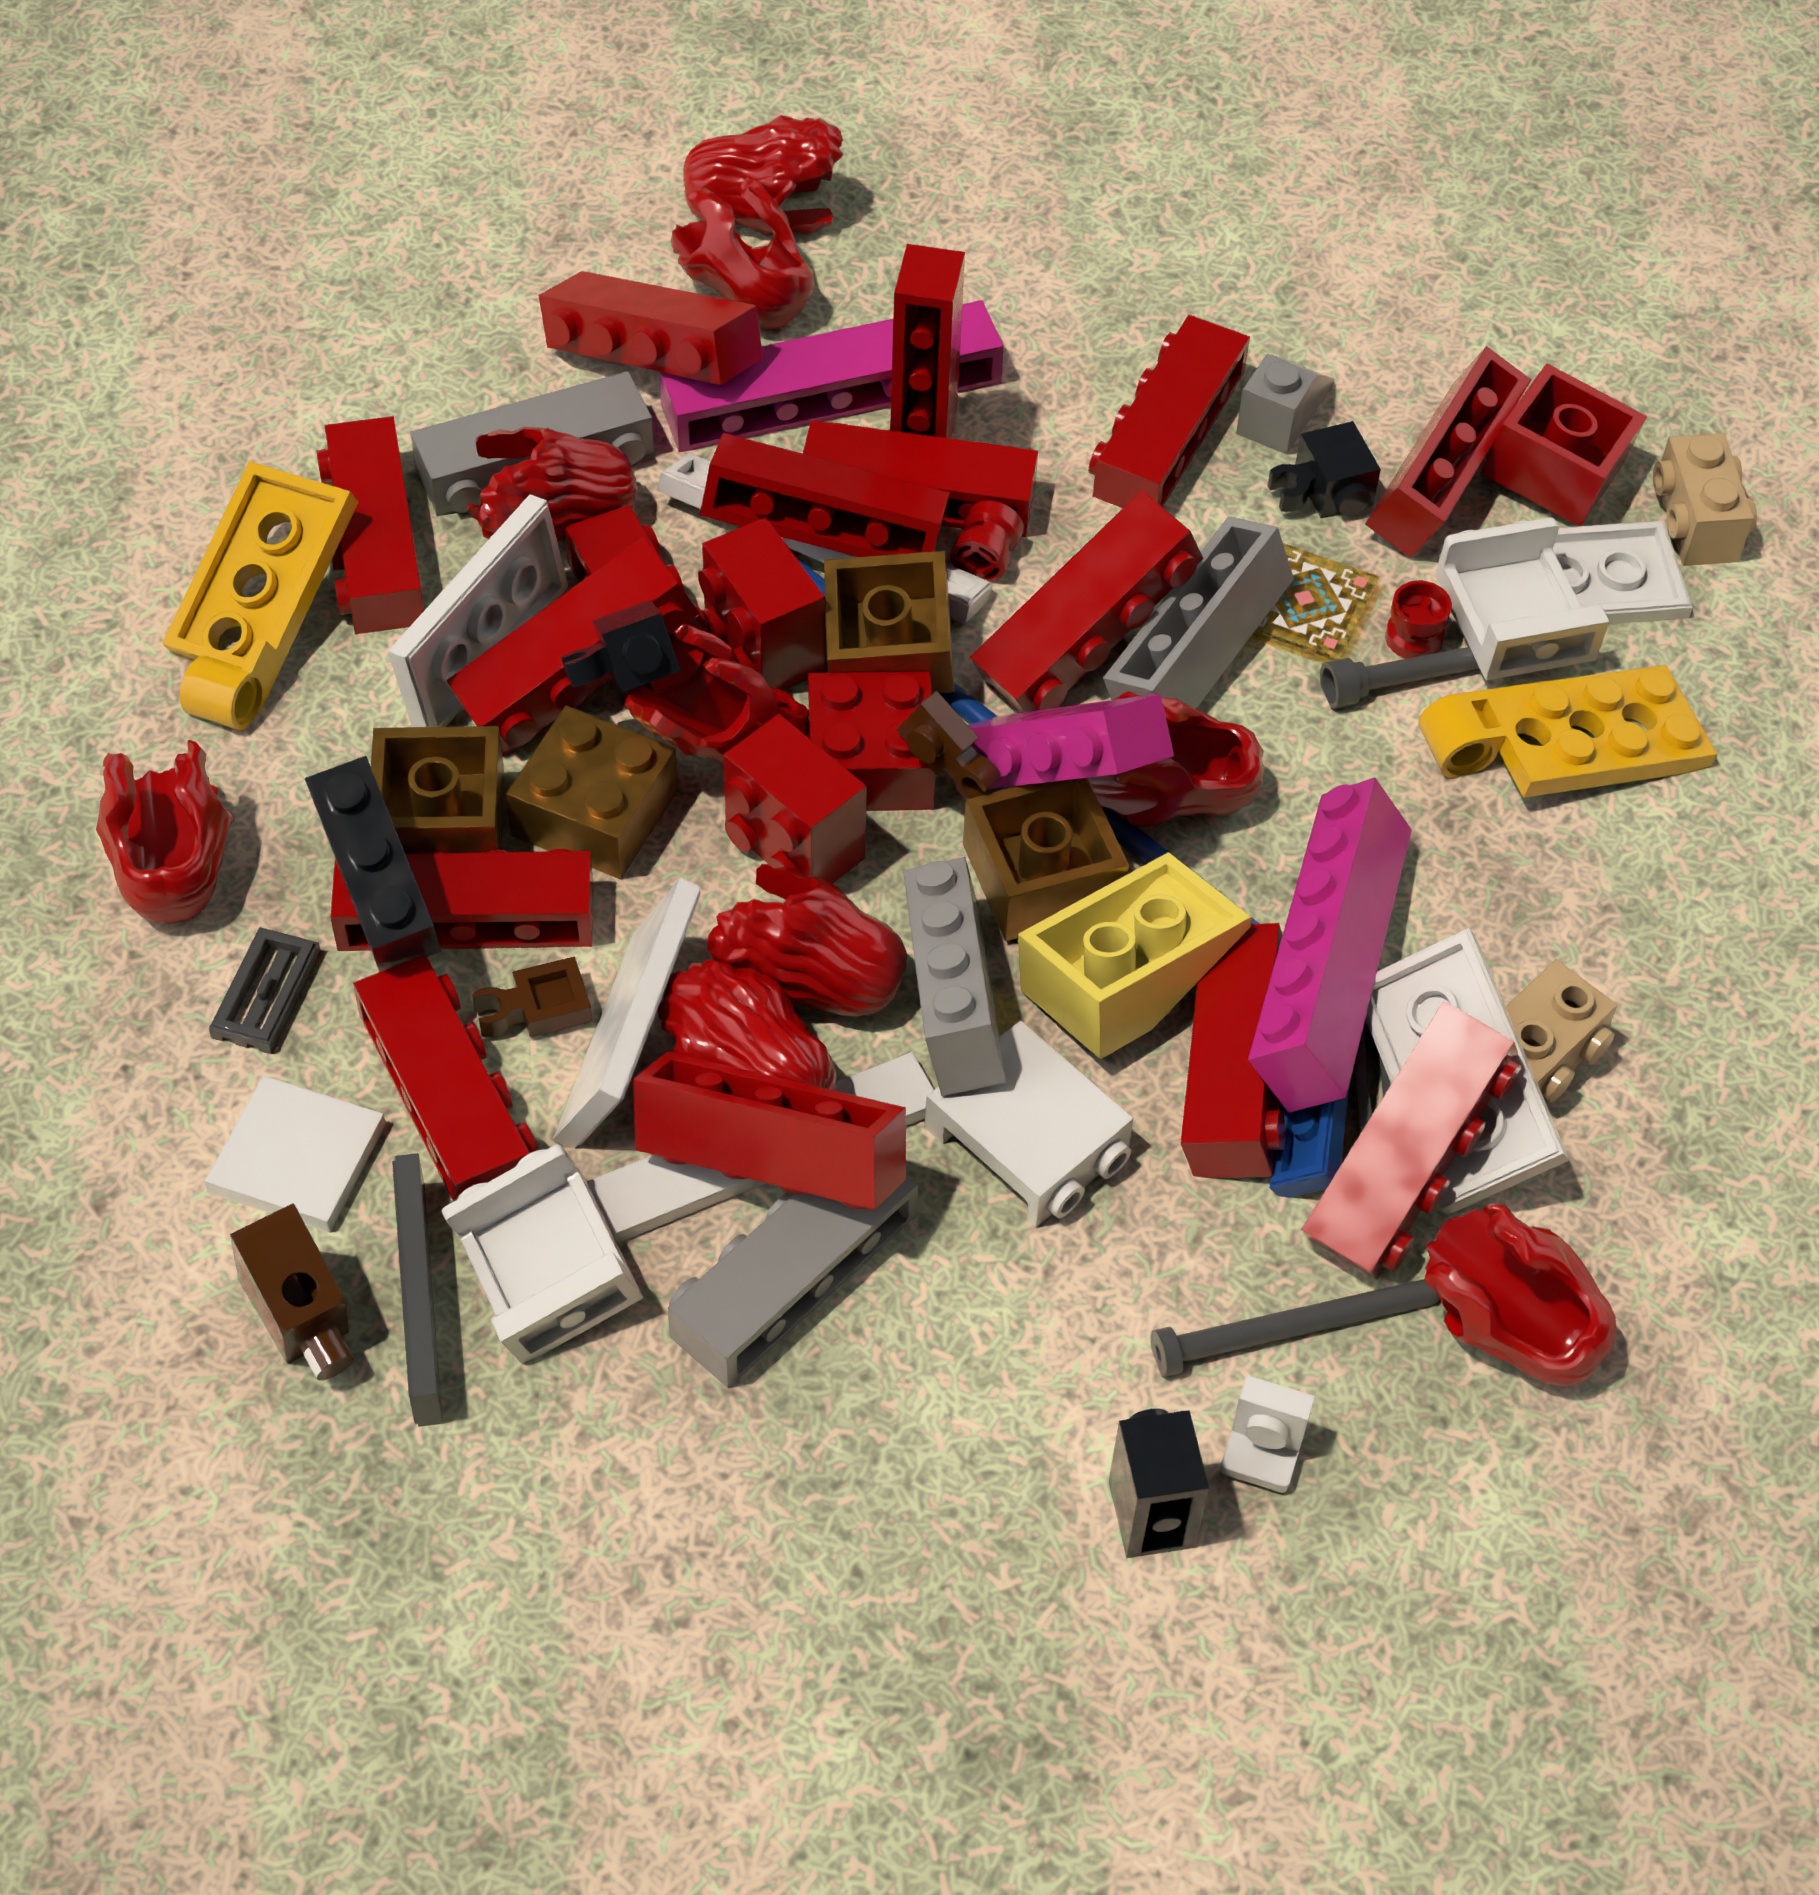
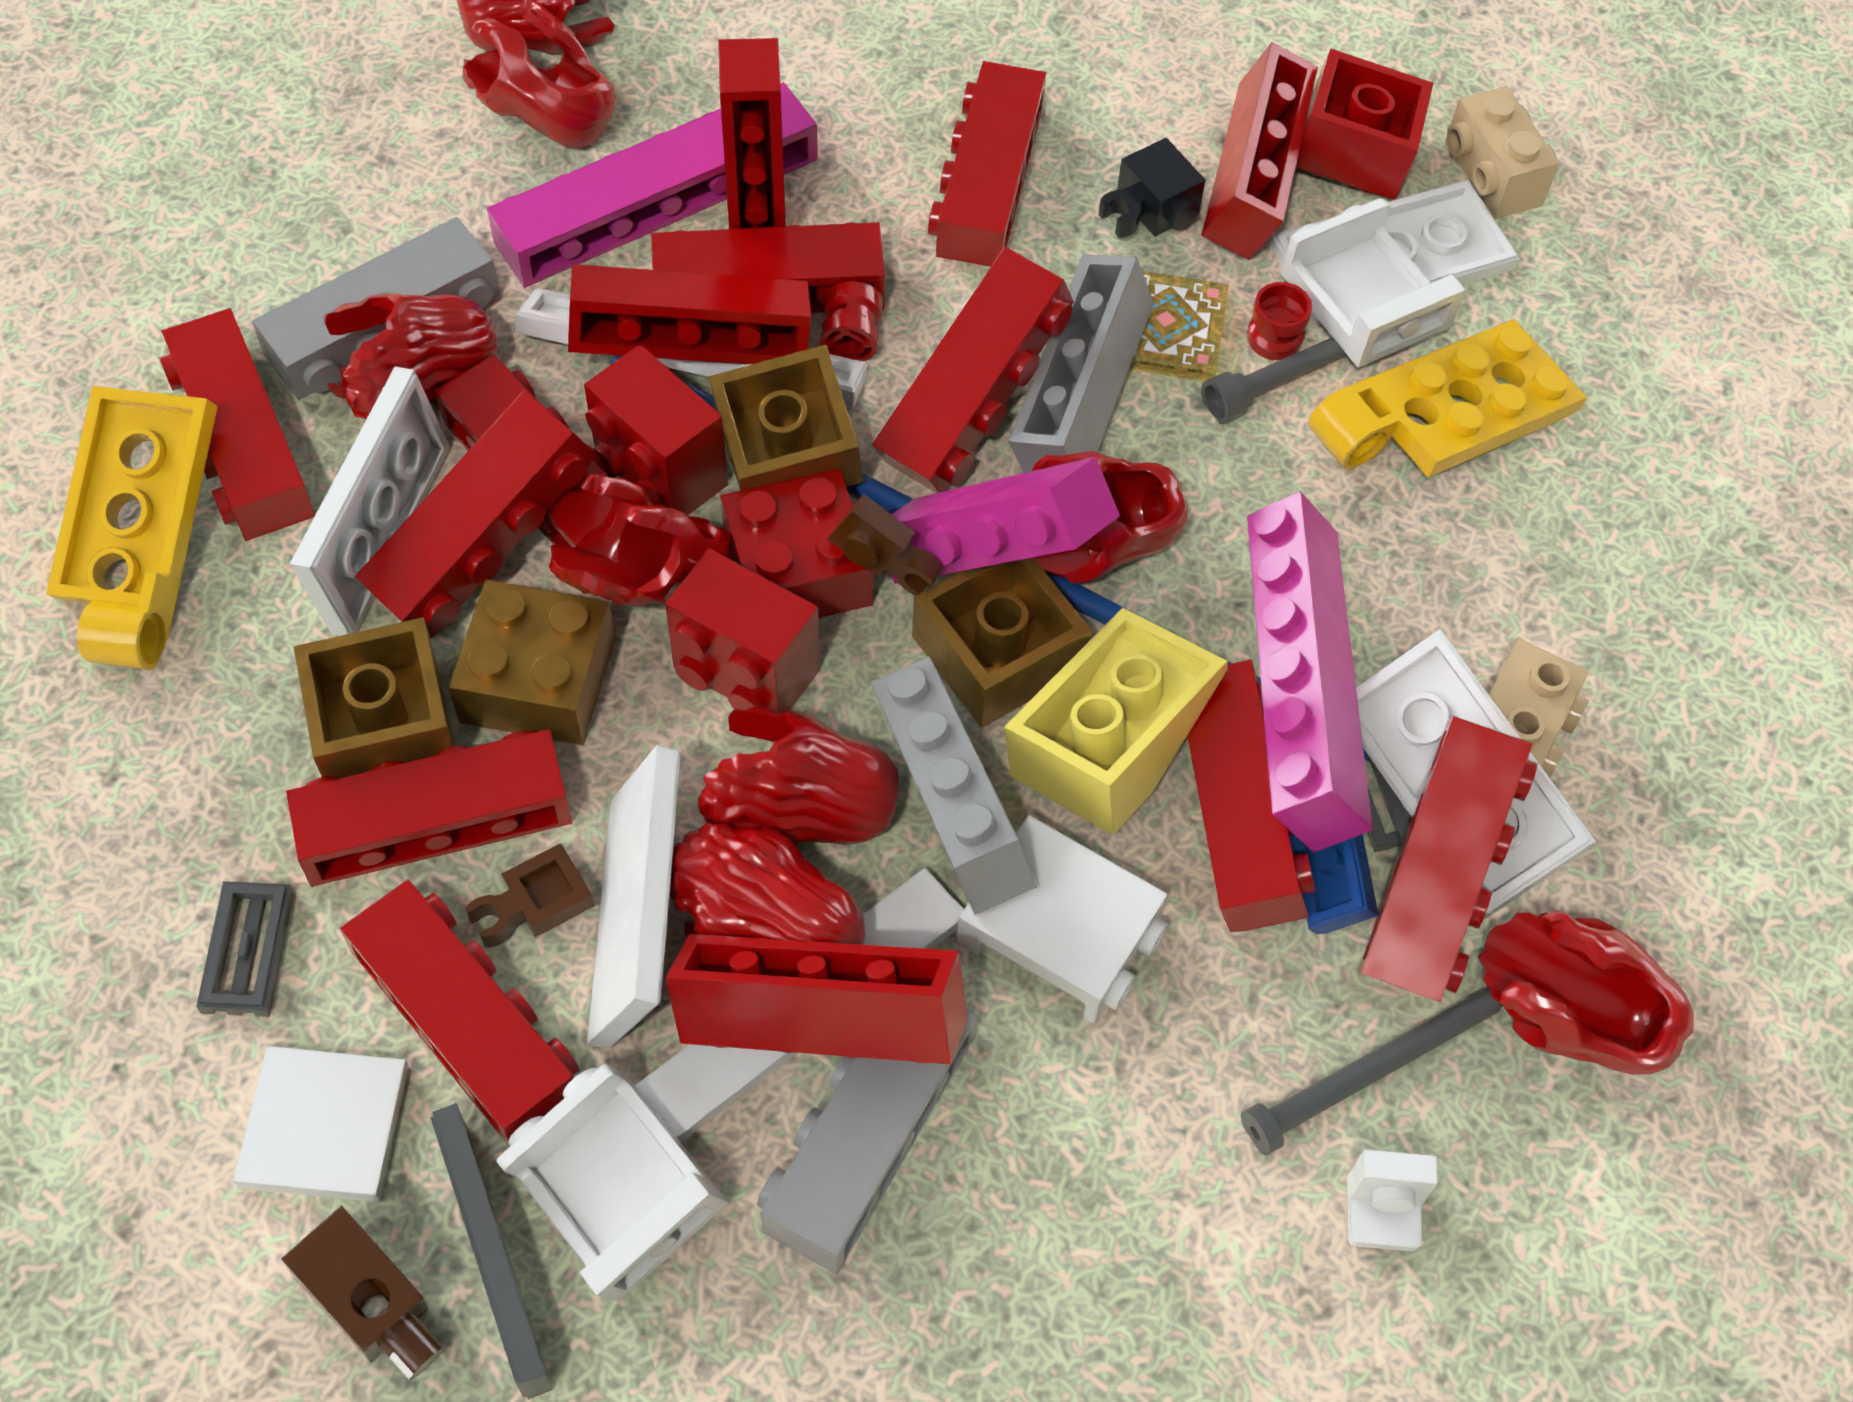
camera: 15 degrees left, 5 degrees up
red hair [96,740,235,924] -> none
black brick [305,756,442,972] -> none
red brick [539,271,763,385] -> none
black brick [560,600,681,693] -> none
black brick [1109,1408,1209,1559] -> none
light grey slope [1236,354,1335,455] -> none

